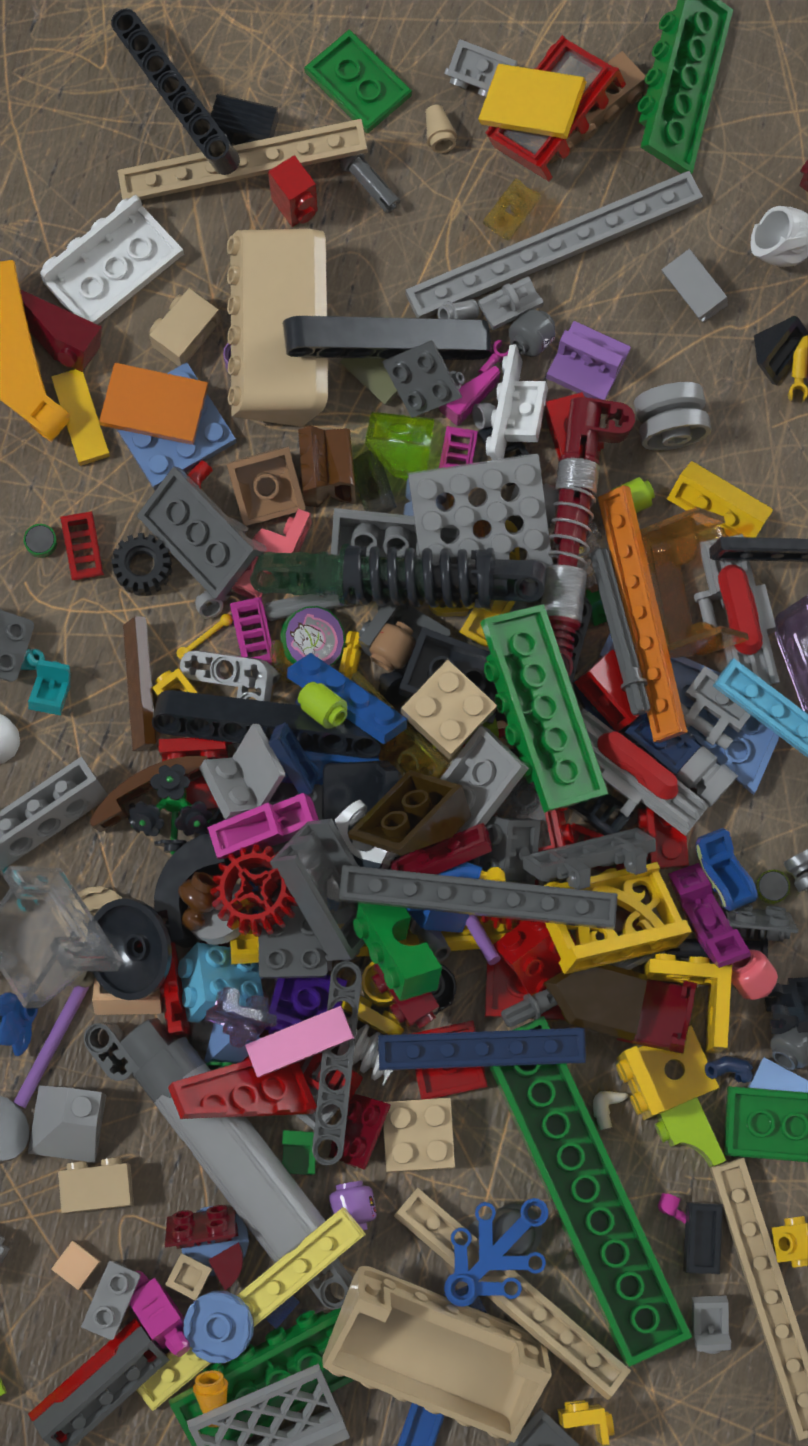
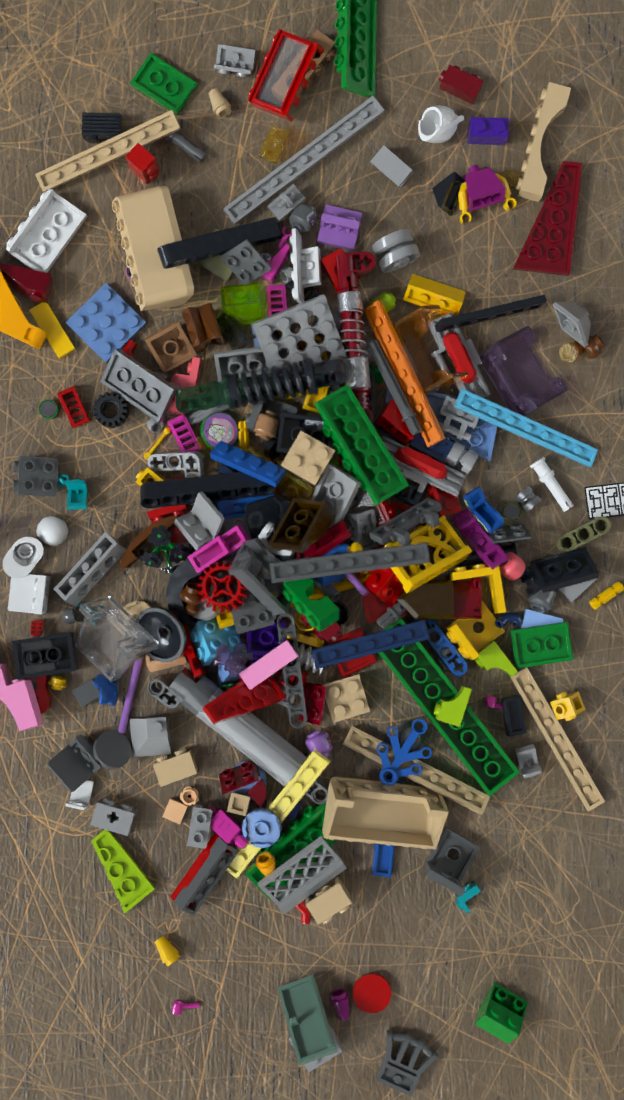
camera: 15 degrees left, 10 degrees up
orange tile [99,363,209,445] -> none
black beam [111,8,240,175] -> none
reddish brown tile [123,616,156,751] -> none
tan brick [149,288,221,366] -> none
dark blue plate [268,722,318,795] -> none
green panel [282,1130,318,1175] -> none
lime brick [298,682,348,729] -> none
light grey pin [438,299,479,320] -> none
yellow tile [478,64,587,139] -> none
yellow bracket [557,1400,614,1446] -> none
none -> light nougat plate [180,786,199,806]
none -> blue beam [414,619,468,677]
none -> lime arch [433,686,472,727]

